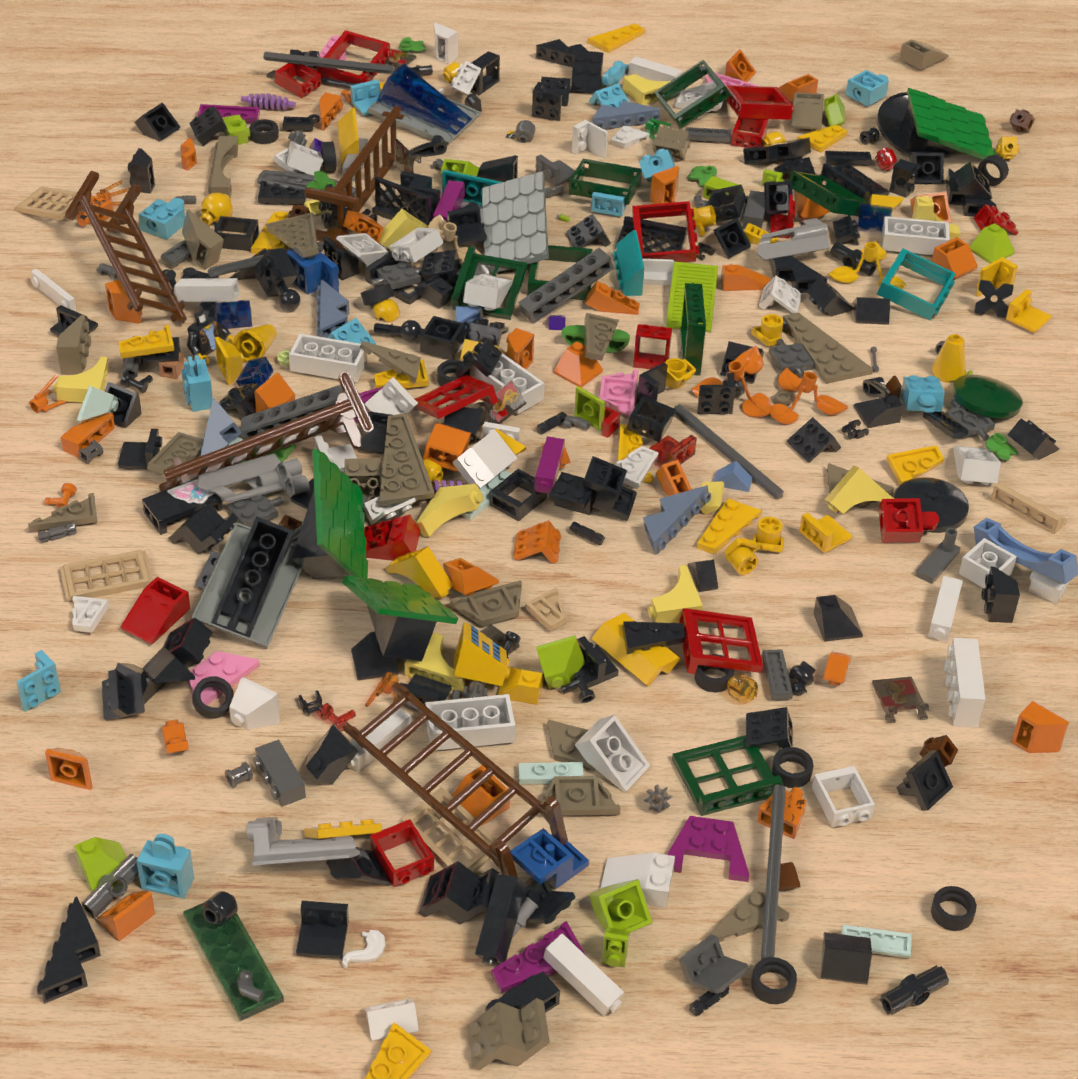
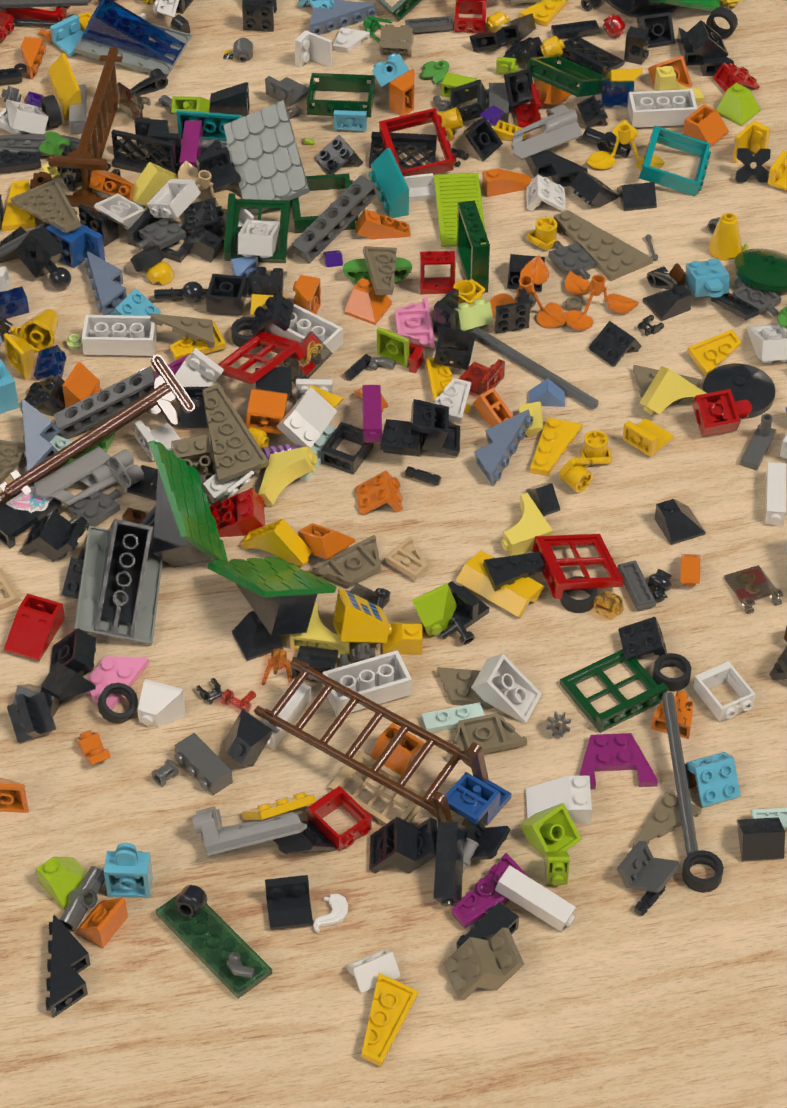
camera: 10 degrees left, 5 degrees up
none -> yellowish green brick [454,298,494,331]
none -> dark purple slope [480,105,504,125]
none -> yellow head [541,36,565,56]
none -> medium azure bracket [686,752,740,807]

